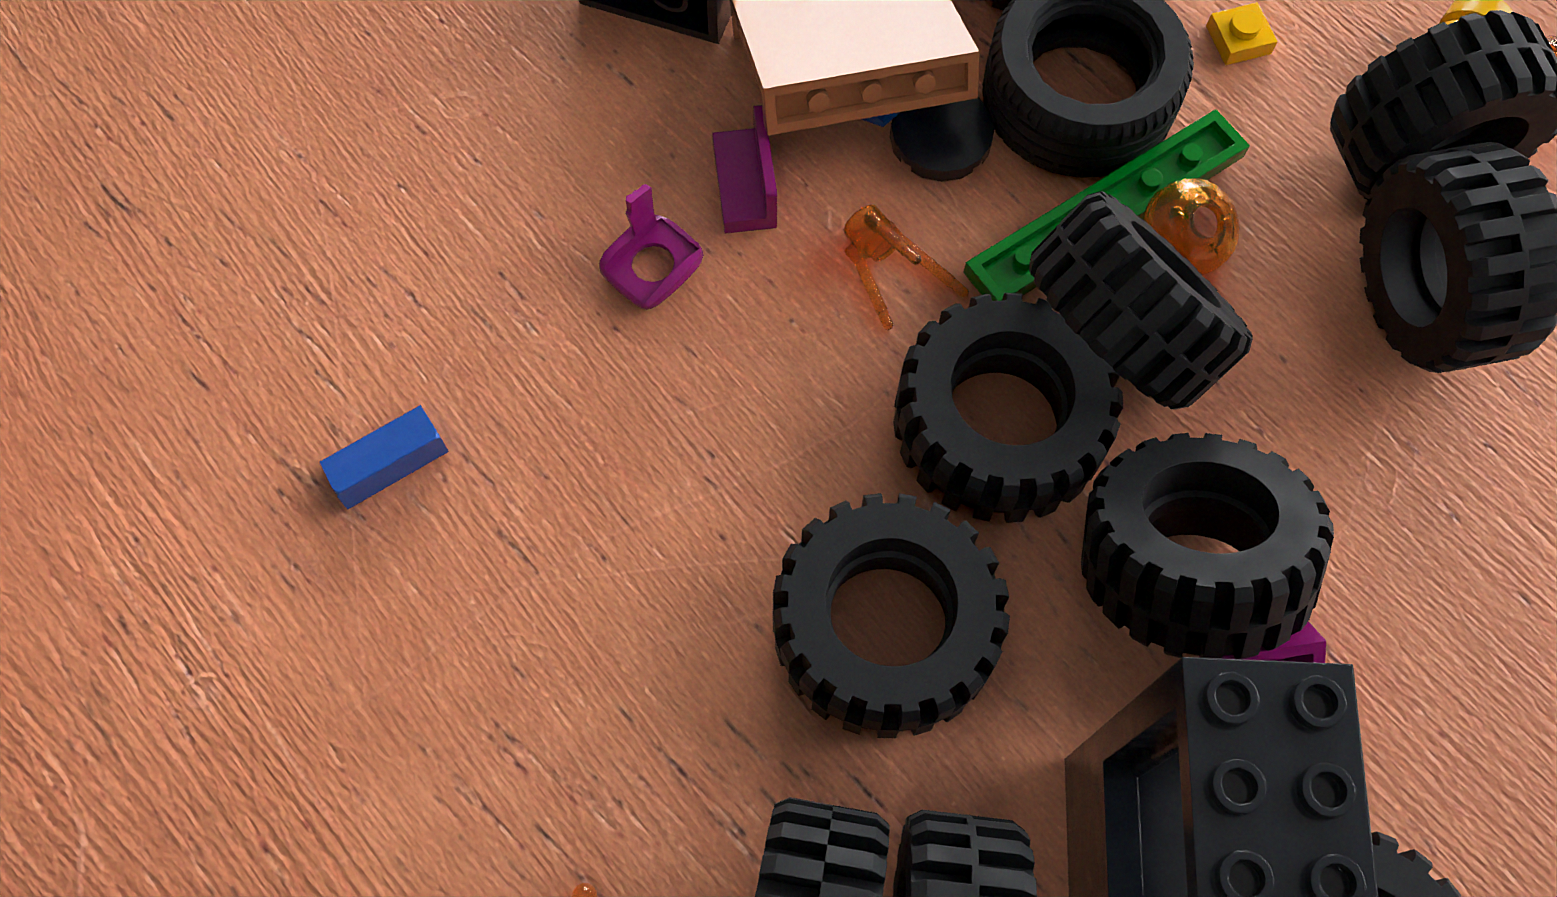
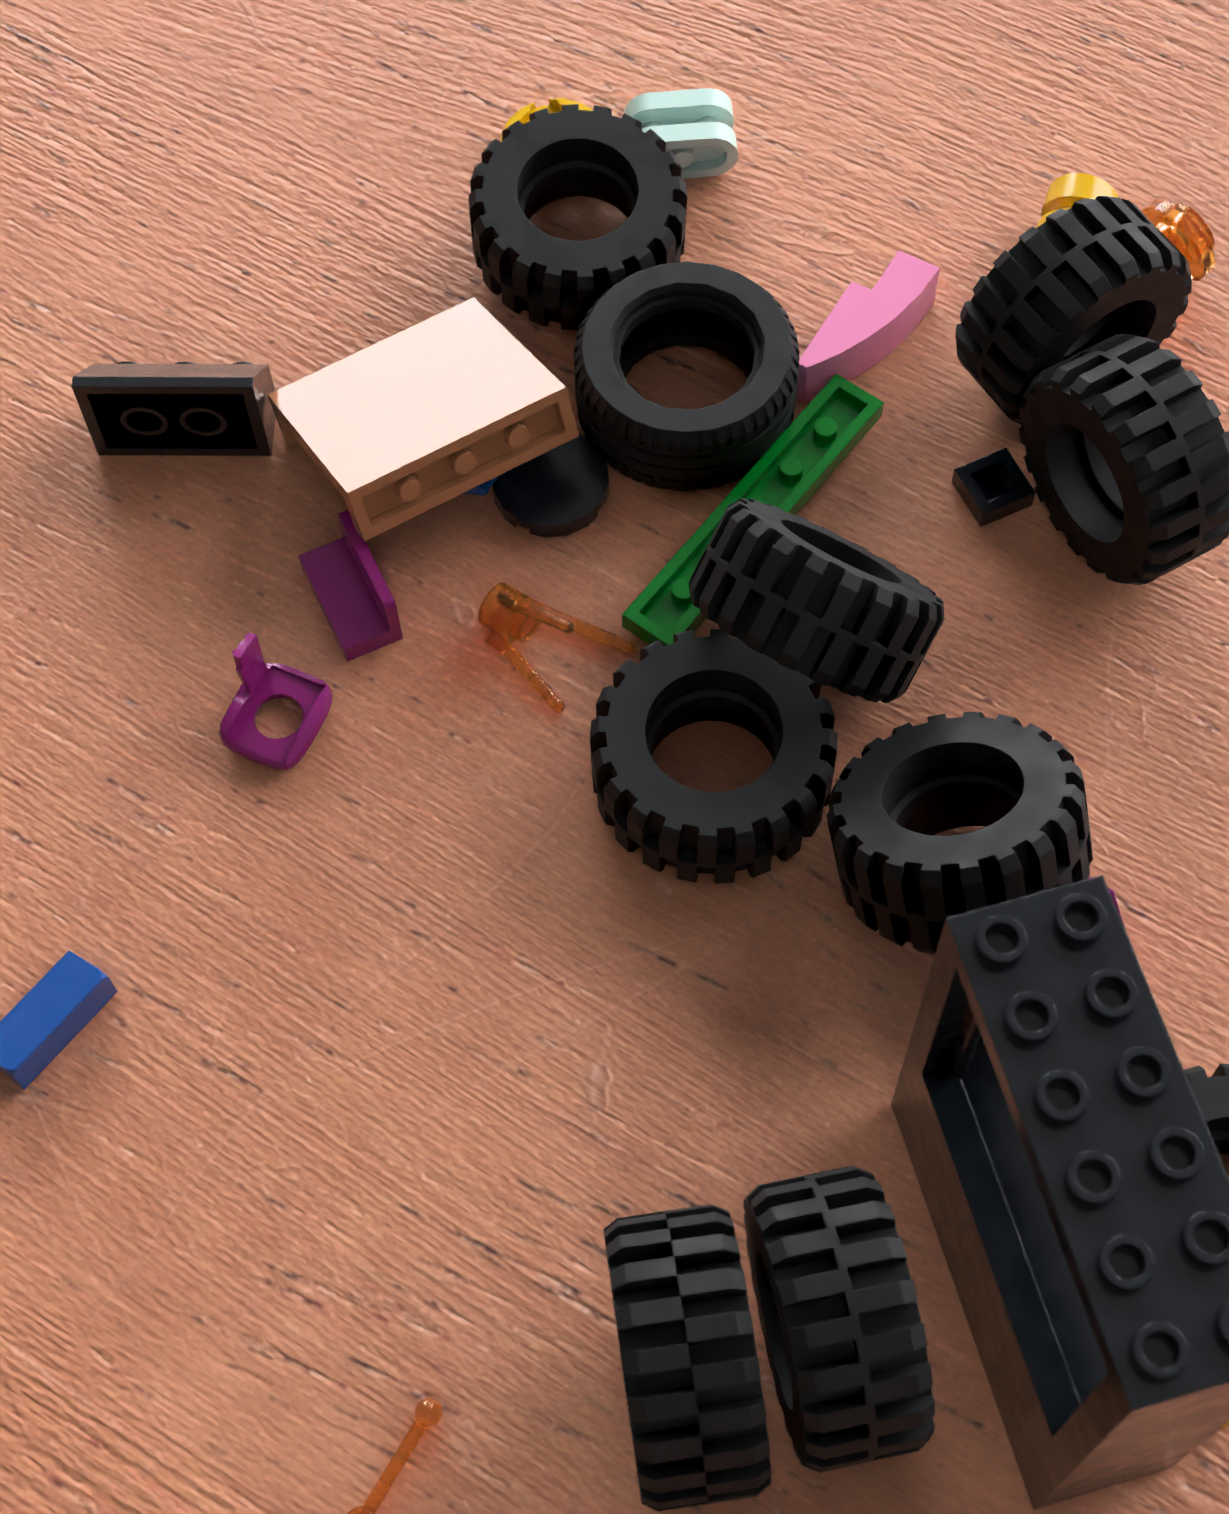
camera: 15 degrees left, 5 degrees down
black tyre [772,493,1010,738] -> none
clear orange piece [1143,178,1240,275] -> none
yellow plate [1206,2,1278,66] -> none
none -> bright pink slope [796,251,940,402]
none -> black tile [952,448,1036,527]

